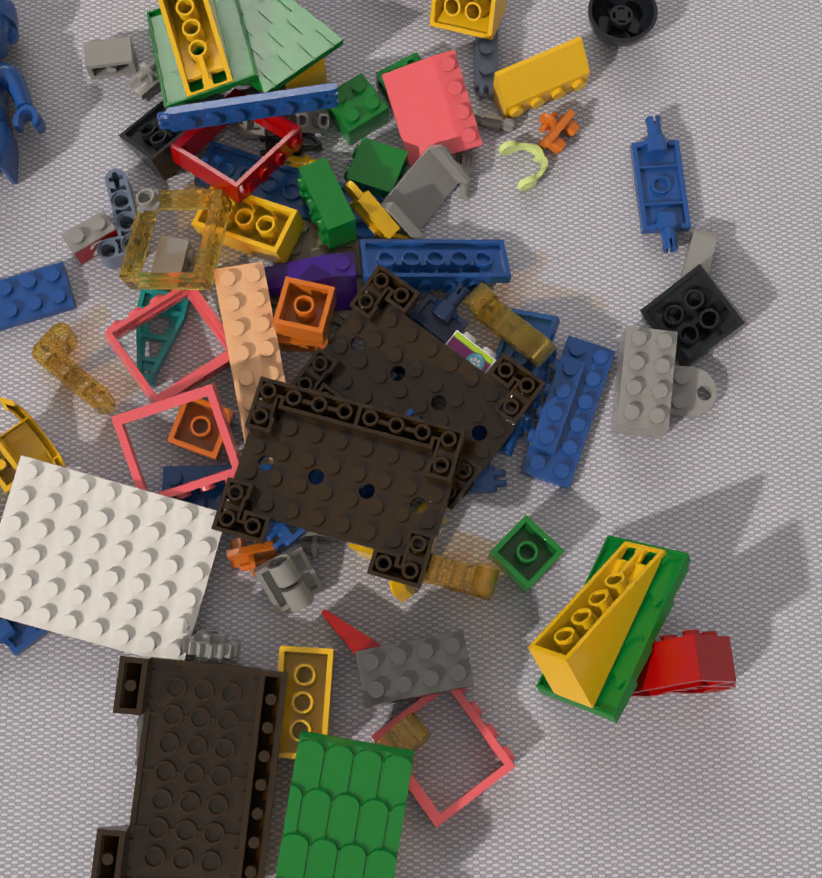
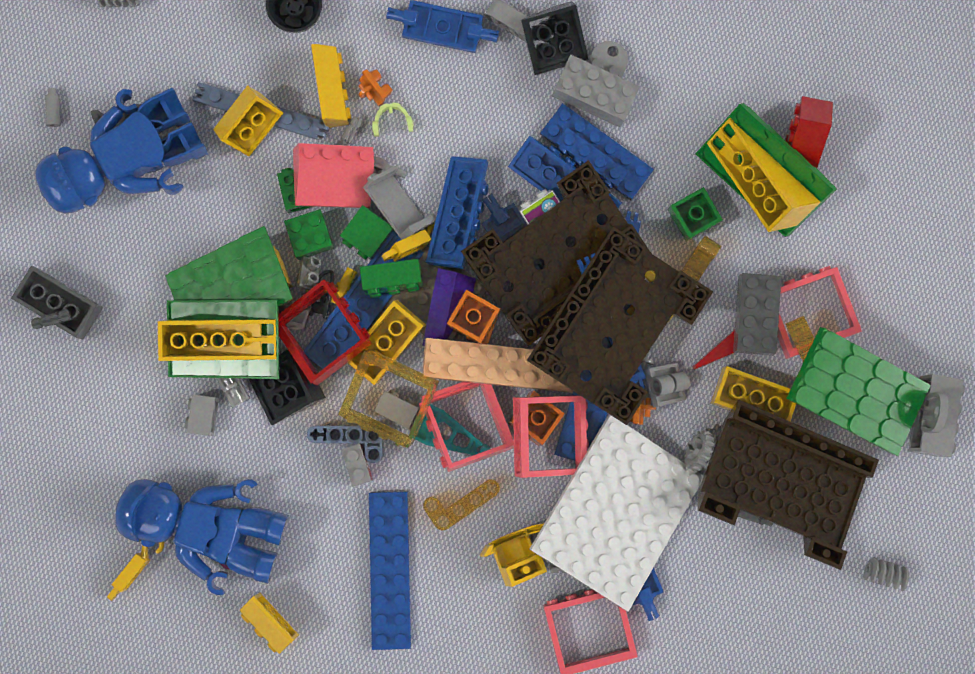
camera: 75 degrees left, 10 degrees up
light grey plate [136,188,161,214] -> none
blue hinge [157,83,339,132] -> none
clear yellow beam [464,282,557,367] -> none

